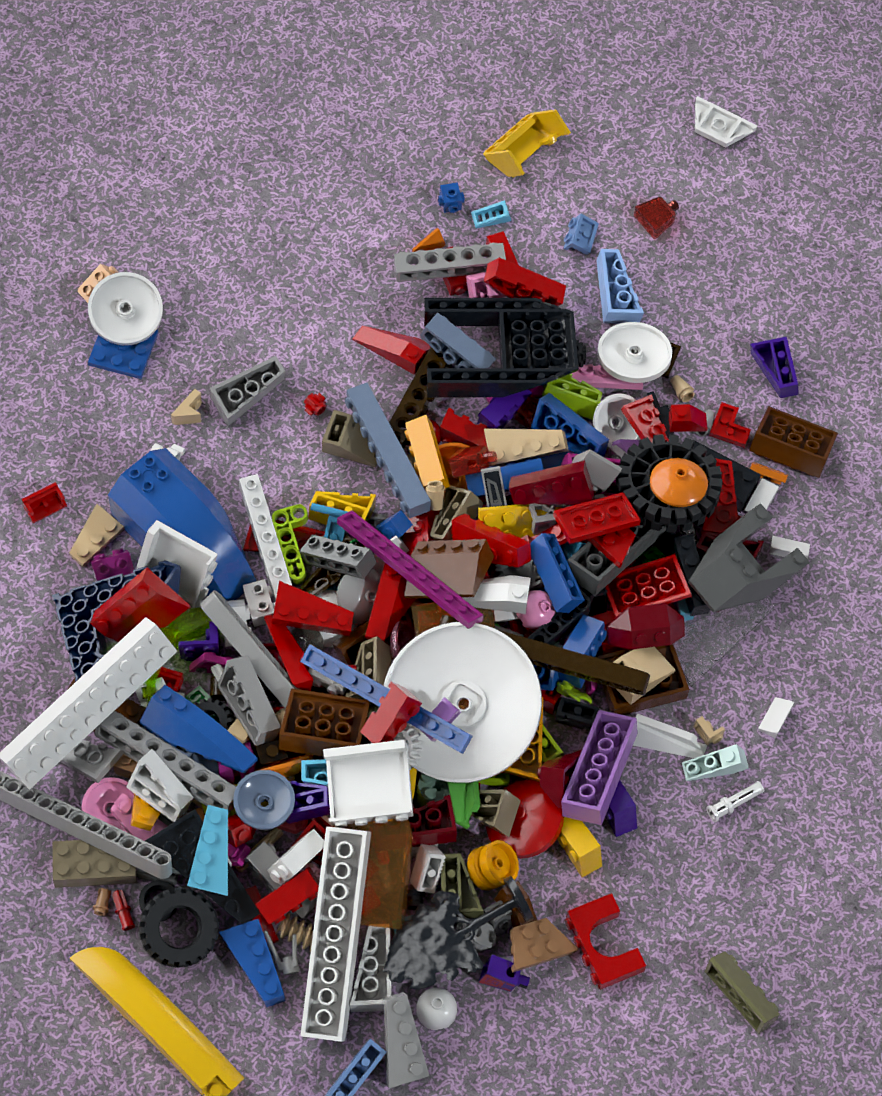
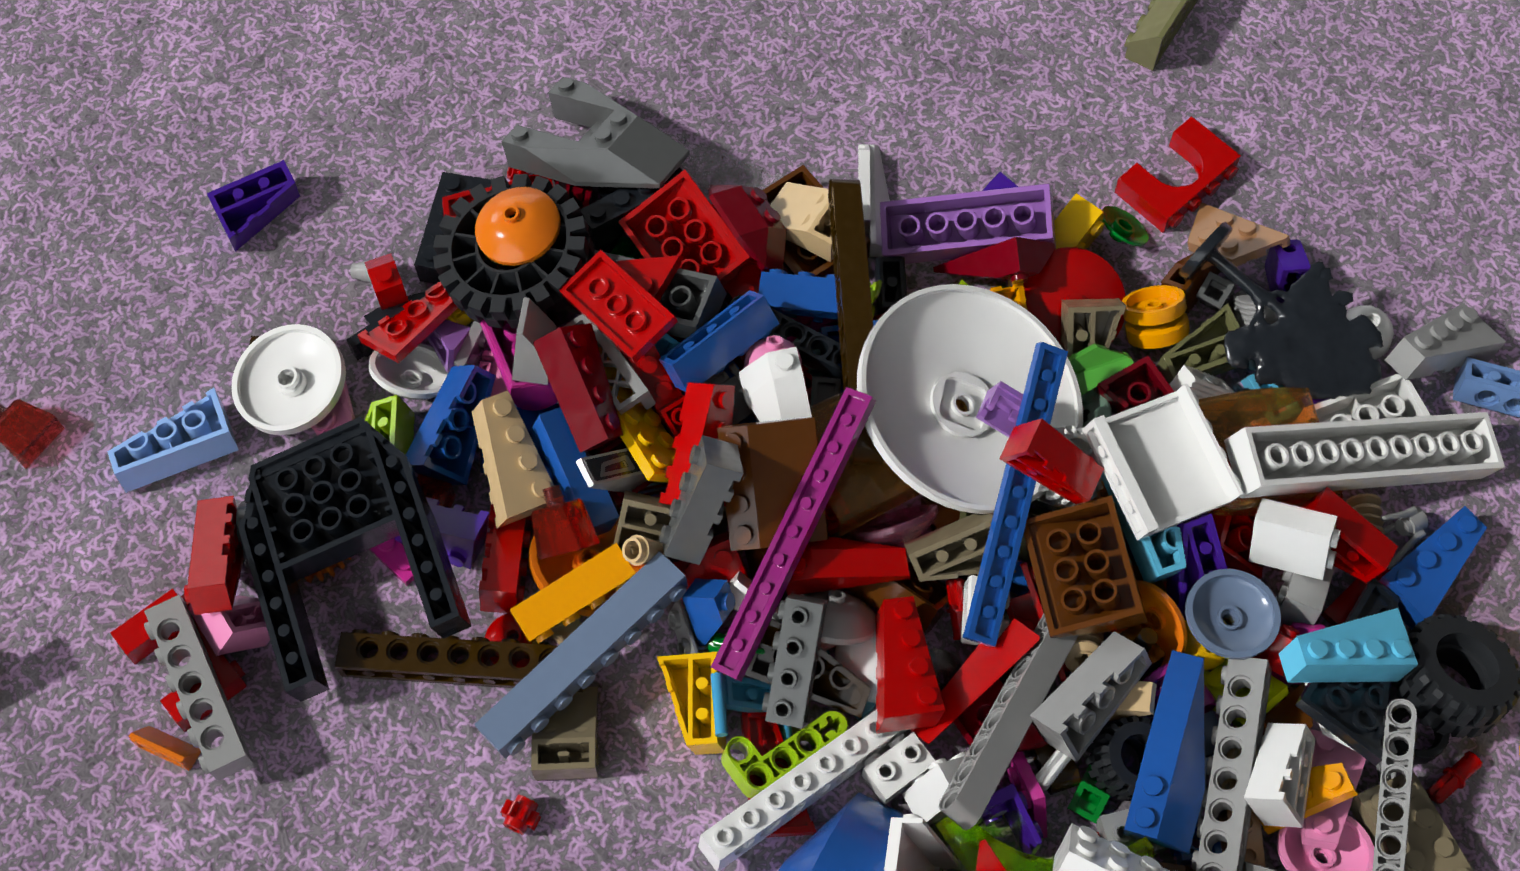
camera: 105 degrees left, 0 degrees up
medium nougat pin [93,888,111,916] -> none
red wedge [352,325,431,375] -> none
sand blue wedge [420,312,496,368] -> none
blue brick [438,182,465,213] -> none
medium azure slope [471,200,512,228] -> none
medium blue bracket [563,214,599,255] -> none
tan cone [670,375,695,402] -> none
light aqua slope [682,744,749,781] -> none
tan bracket [693,716,725,745] -> none
white pin [706,781,764,822] -> none
red plate [709,402,751,448] -> none
white slope [745,478,779,512] -> none
reddish brown slope [749,406,838,478] -> none
orange plate [750,462,789,485] -> none
white slope [758,697,794,738] -> none
white slope [769,536,810,559] -> none
none -> dark grey wedge [659,435,744,565]
none -> green dish [1102,206,1149,246]

